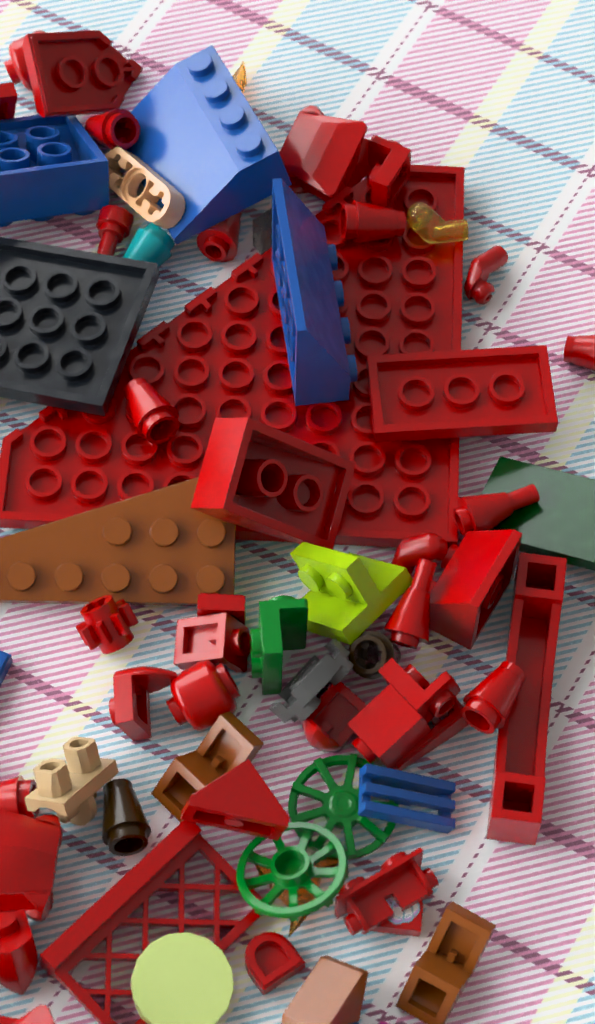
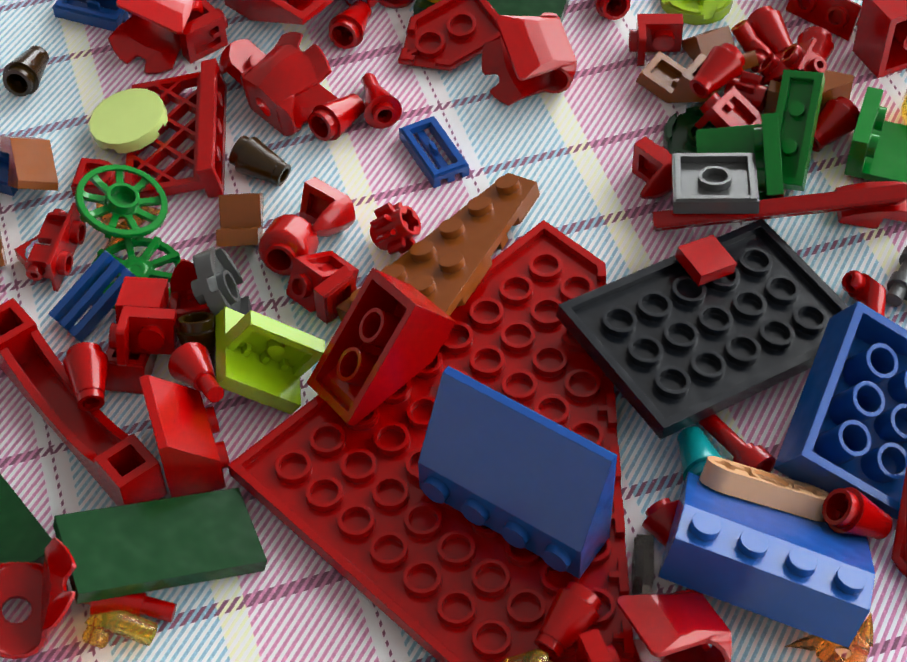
camera: 135 degrees right, 10 degrees down
tan hips [24,737,119,826] -> none
red cone [123,378,180,444] -> none
red slope [180,759,289,841] -> none
green bracket [250,595,308,695] -> none
red plate [366,345,558,442] -> none
red arm [391,532,448,575] -> none
red cone [453,484,540,535] -> none

